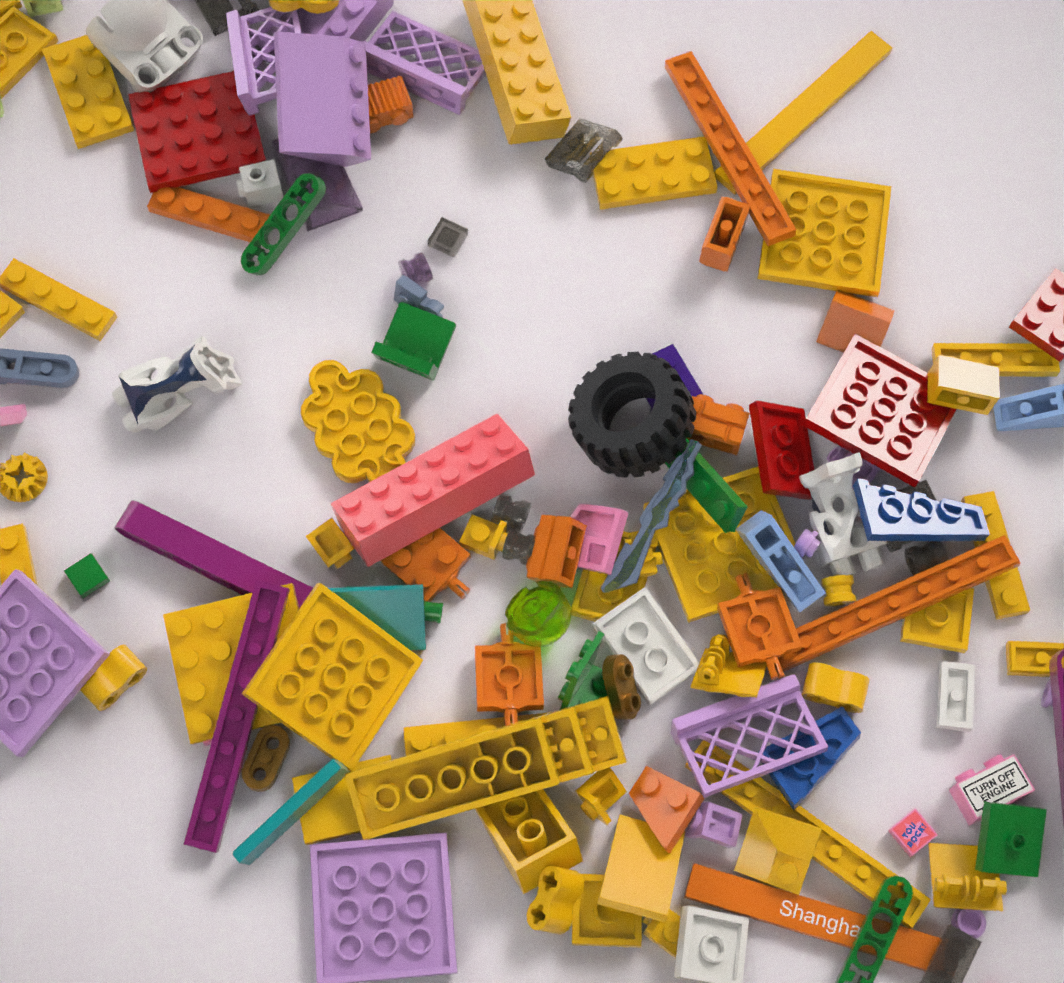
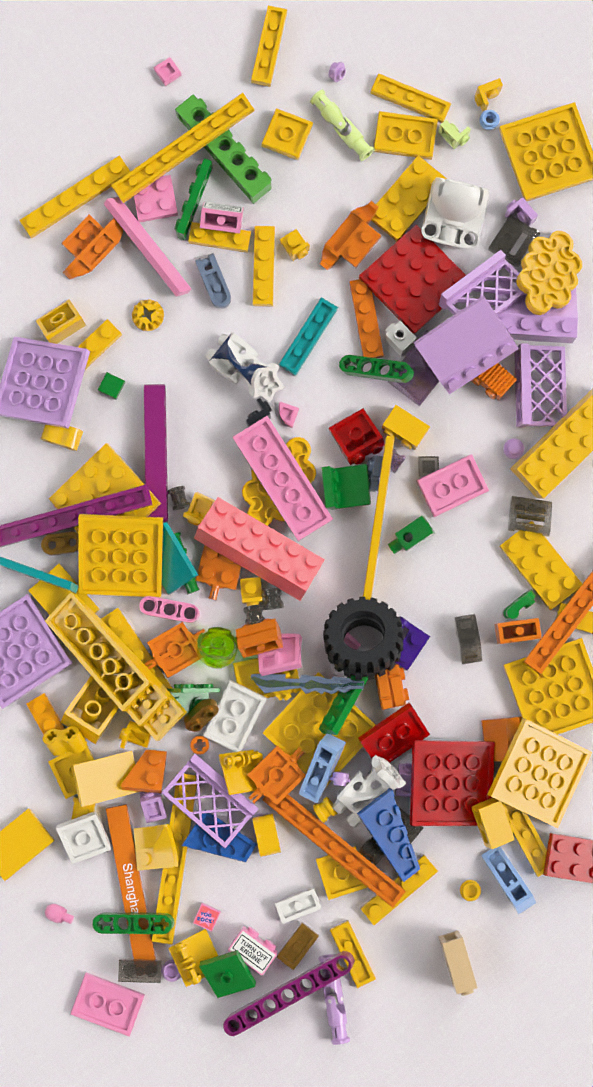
camera: 65 degrees right, 15 degrees up
none -> light orange plate [26,693,66,735]
none -> bright pink beam [140,596,200,623]
none -> clear smoke bush [167,485,190,511]
none -> orange bush [190,736,209,755]
none -> bright pink plate [233,416,333,541]
none -> black bracket [246,398,272,427]
none -> pearl gold plate [277,922,319,970]
none -> teal tile [279,297,338,376]
none -> bright pink tile [279,402,299,428]
none -> yellow bracket [280,229,310,261]
none -> orange plate [319,201,382,270]
none -> red plate [328,408,385,465]
none -> yellow tile [363,436,395,600]
none -> yellow brick [382,405,430,450]
none -> green torso [388,516,435,554]
none -> bright pink tile [416,454,489,517]
none -> clear smoke slope [455,614,482,664]
none -> yellow plate [460,880,481,901]
none -> yellow plate [487,718,592,828]
none -> lavender plate [503,439,524,459]
none -> green plate [503,589,536,619]

